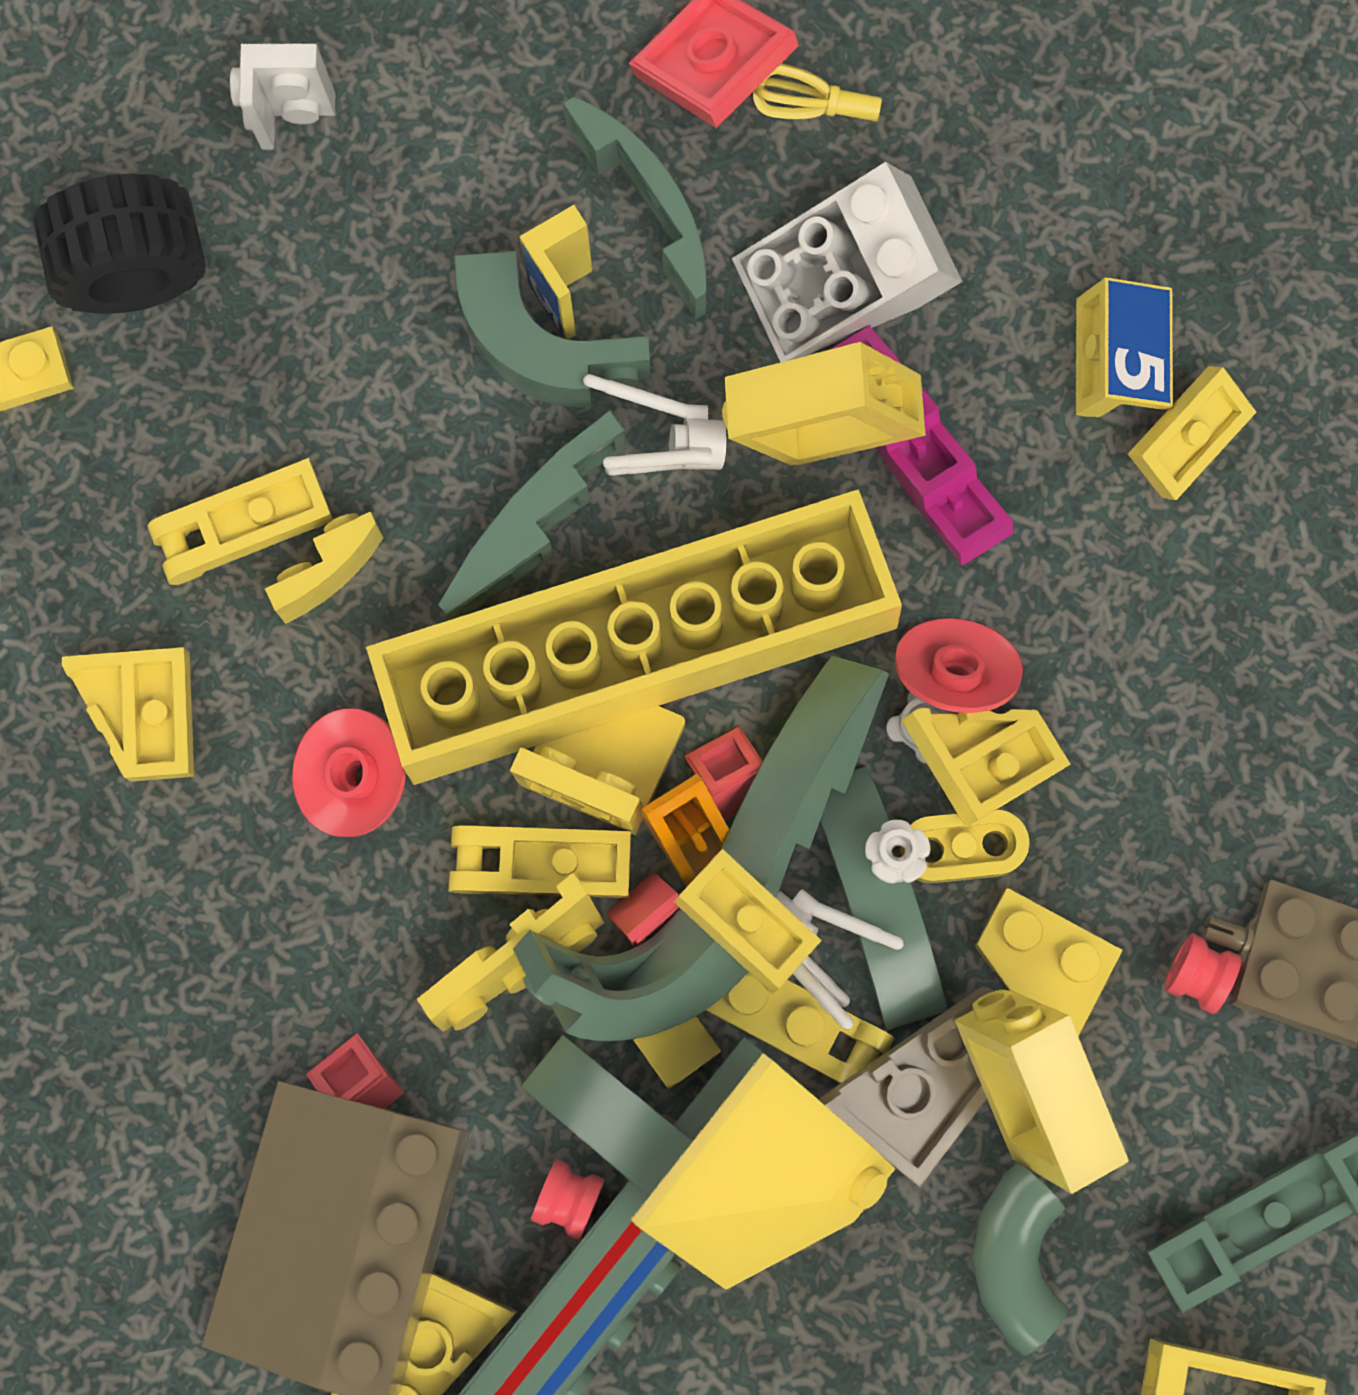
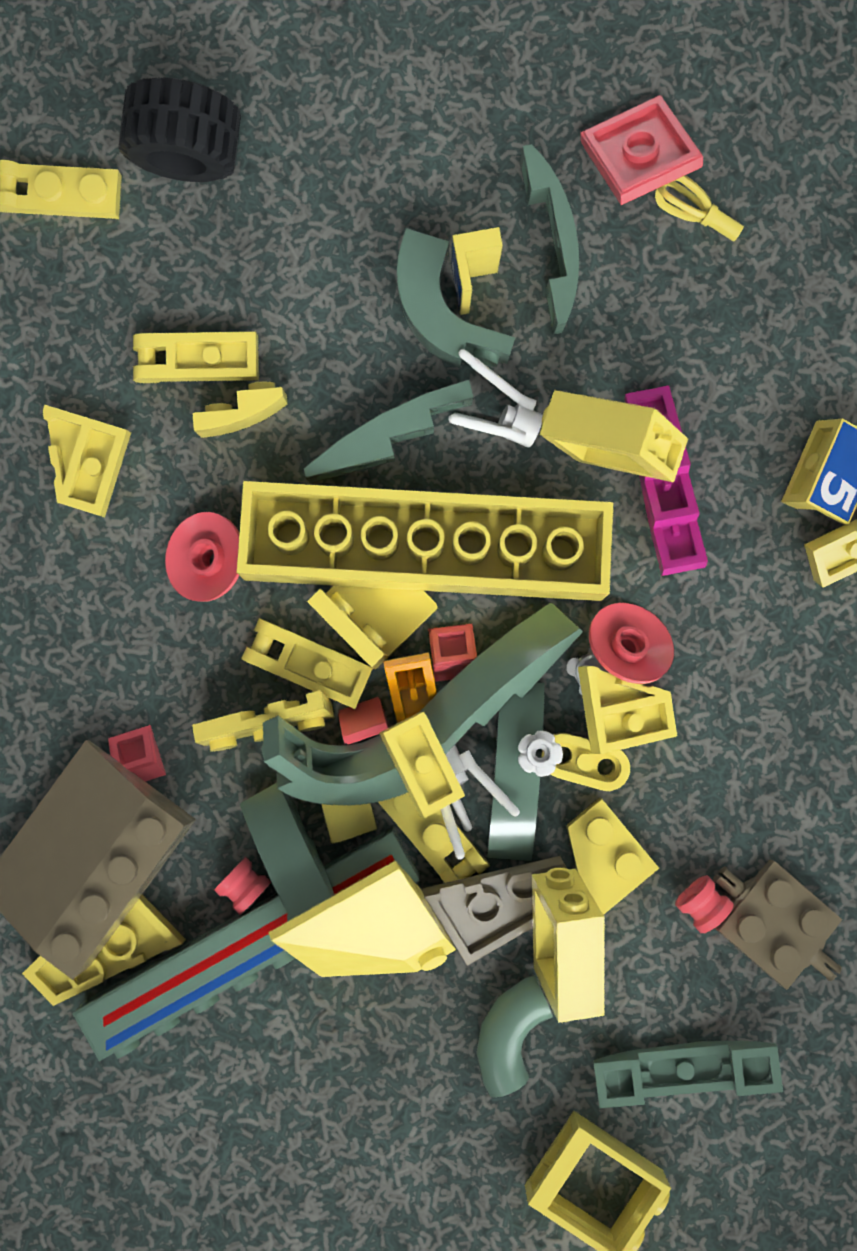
camera: 20 degrees right, 10 degrees up
white bracket [230,44,335,150] -> none
white slope [732,162,963,362] -> none

